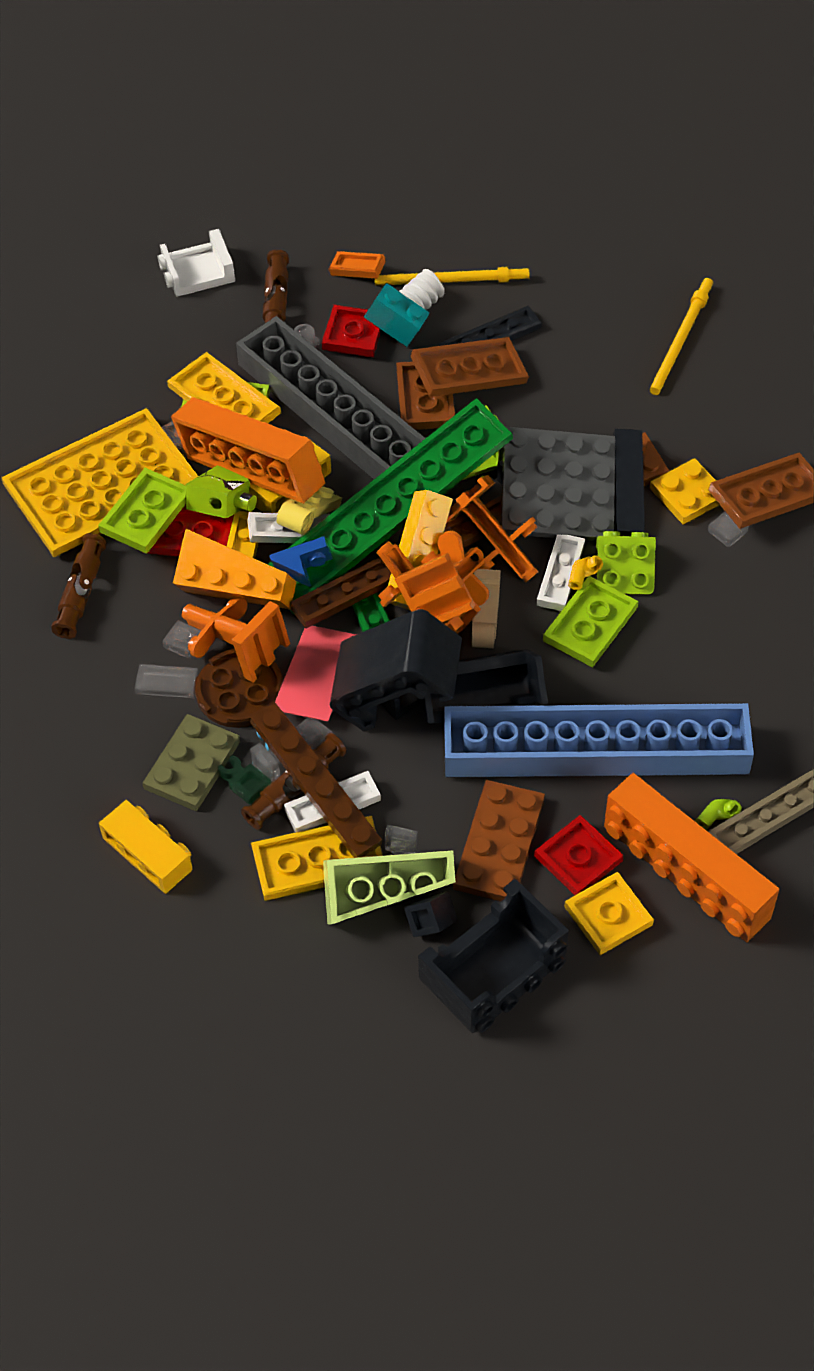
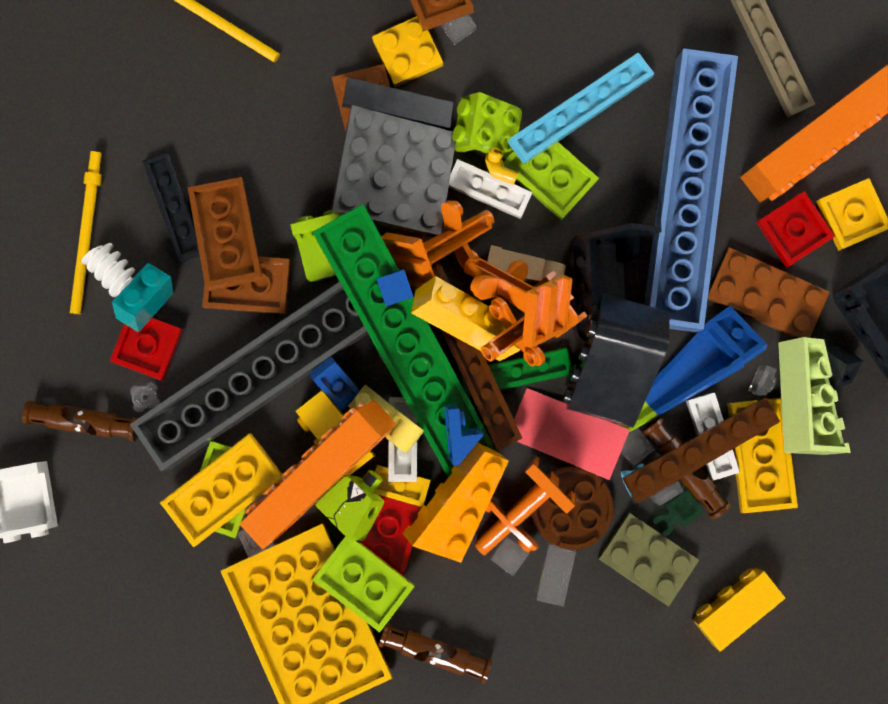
camera: 85 degrees left, 30 degrees up
orange tile [329,251,386,279] -> none
lime arm [695,799,742,830] -> none
none -> blue slope [309,356,360,411]
none -> blue tile [376,269,413,306]
none -> medium azure plate [508,53,655,164]
none -> blue plate [612,306,767,432]

